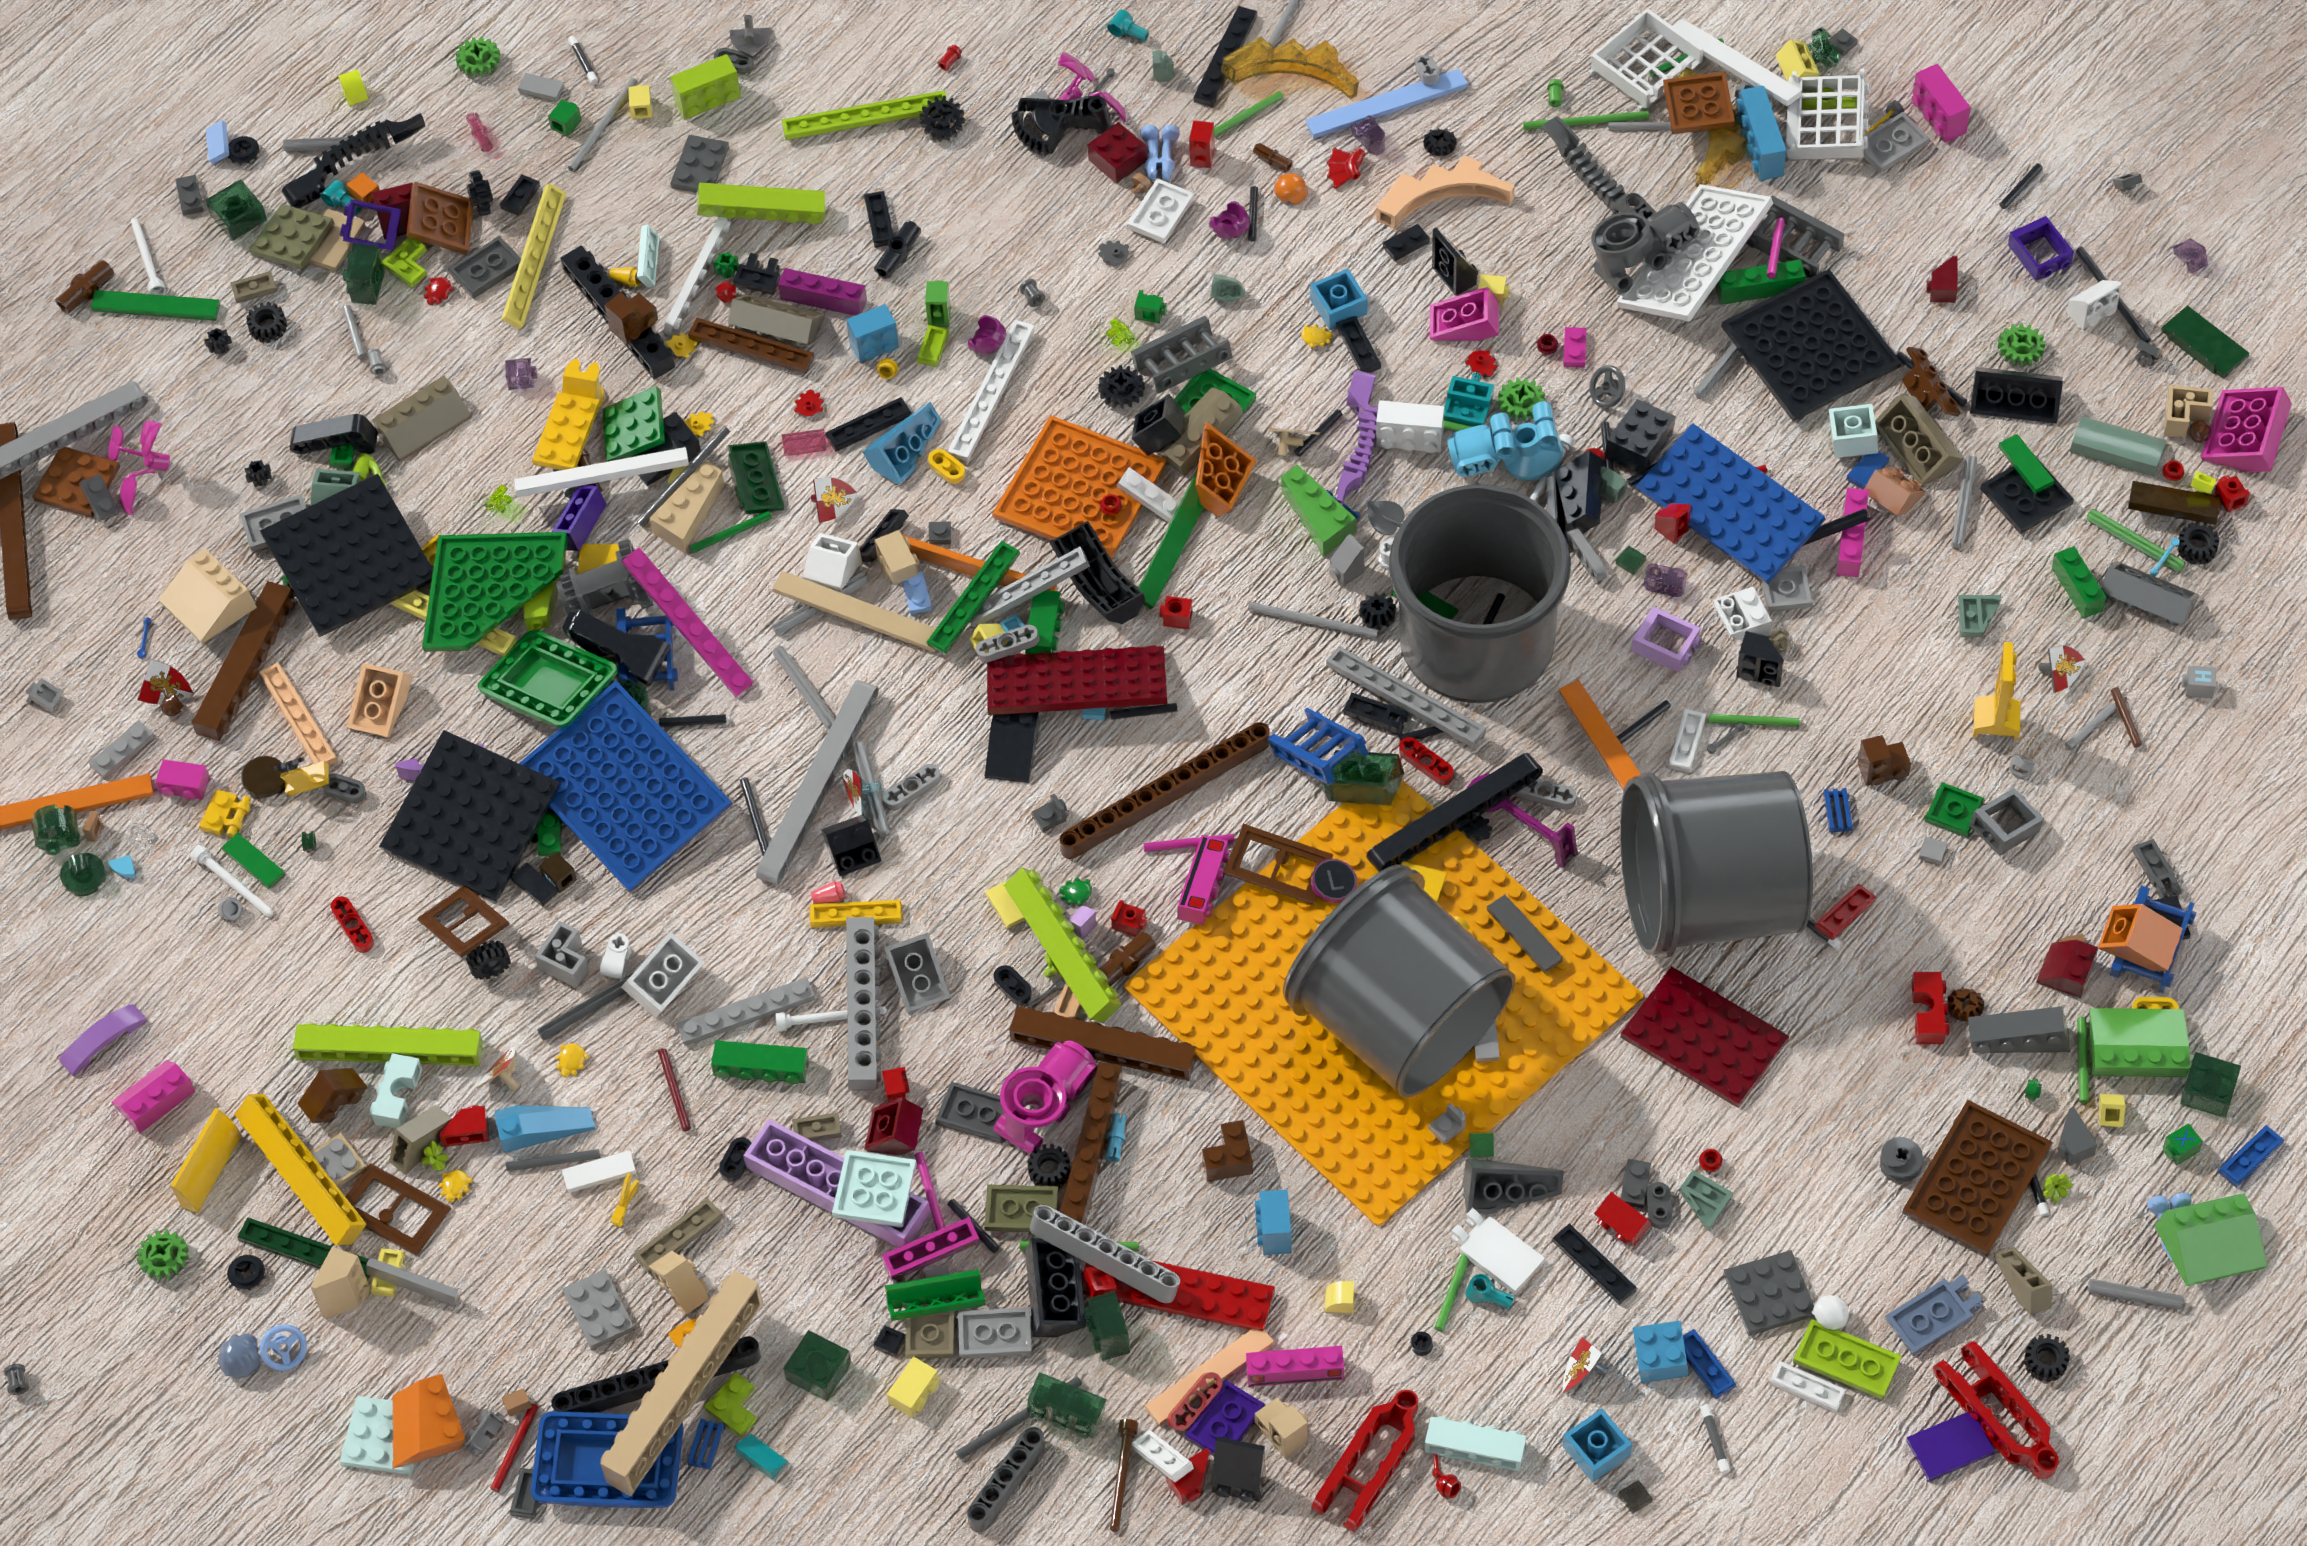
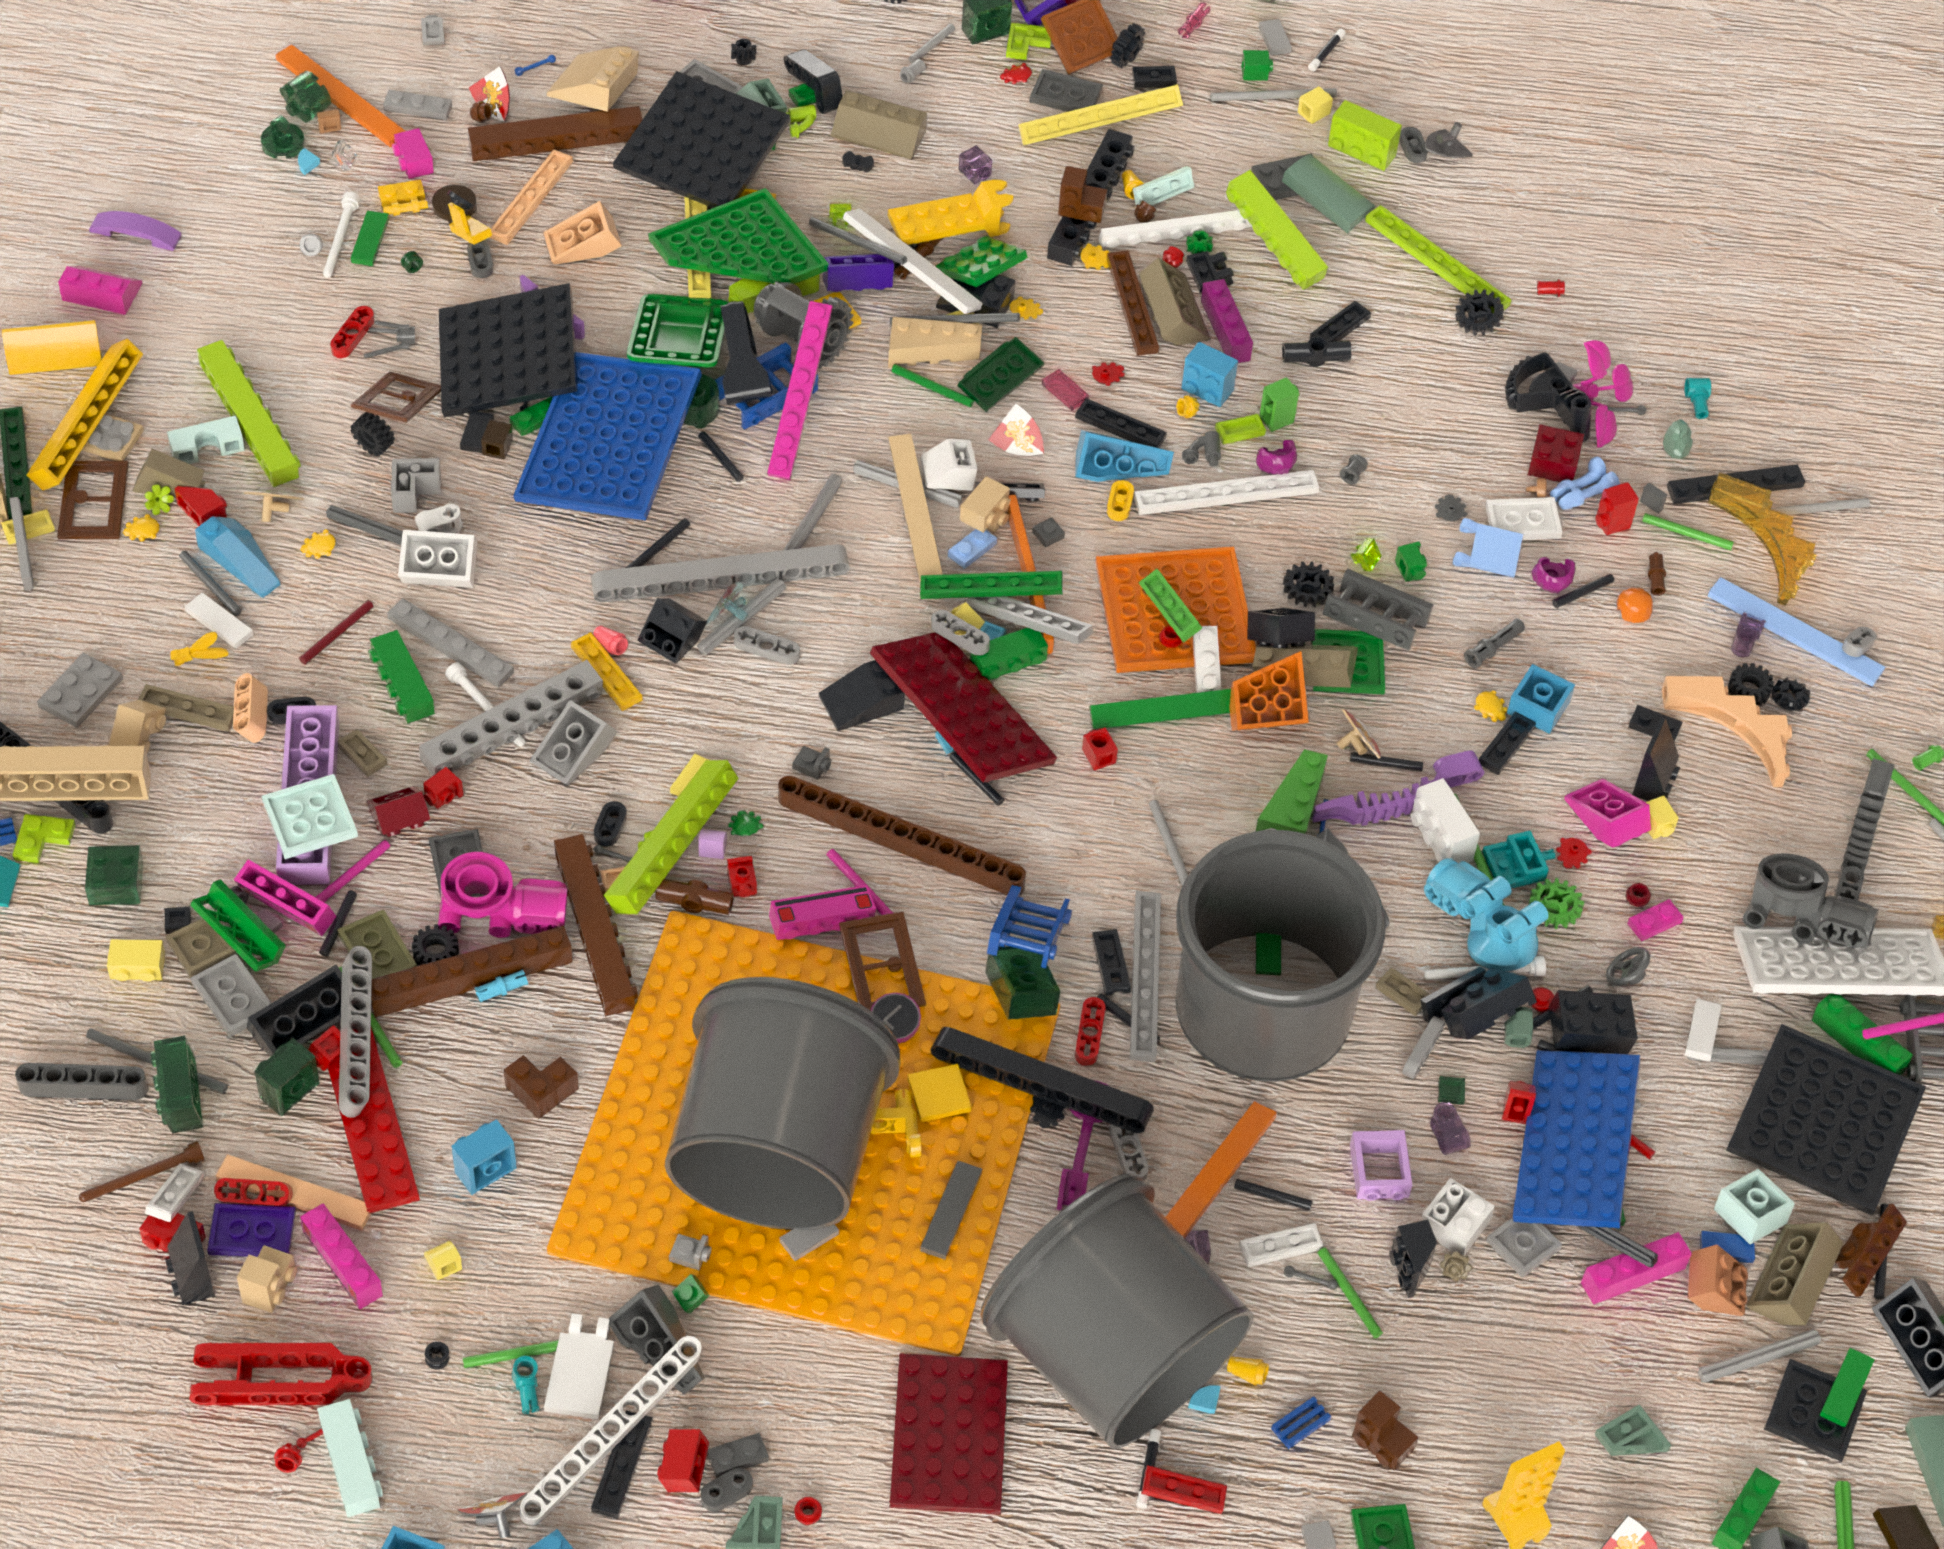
camera: 50 degrees right, 5 degrees down
reddish brown brick [298,1068,367,1123] -> none
black piece [1050,521,1145,624] -> none
sand green rock [1210,274,1245,302] -> none
red arm [1326,148,1365,189] -> none
none -> light nougat beam [233,673,268,743]
none -> dark grey plant [364,320,415,358]
none -> white beam [520,1336,701,1526]
none -> dark grey piece [809,217,907,265]
none -> black piece [842,151,874,172]
none -> reddish brown plate [1134,200,1157,223]
none -> bright green plate [1138,569,1202,642]
none -> dark grey plant [1182,431,1221,467]
none -> sand green slope [1282,154,1375,234]
none -> light blue flag [1453,518,1523,578]
none -> dark grey pin [1464,618,1525,669]
none -> dark grey tile [1640,483,1667,514]
none -> white tile [1685,999,1722,1062]
none -> black tyre [1728,663,1774,707]

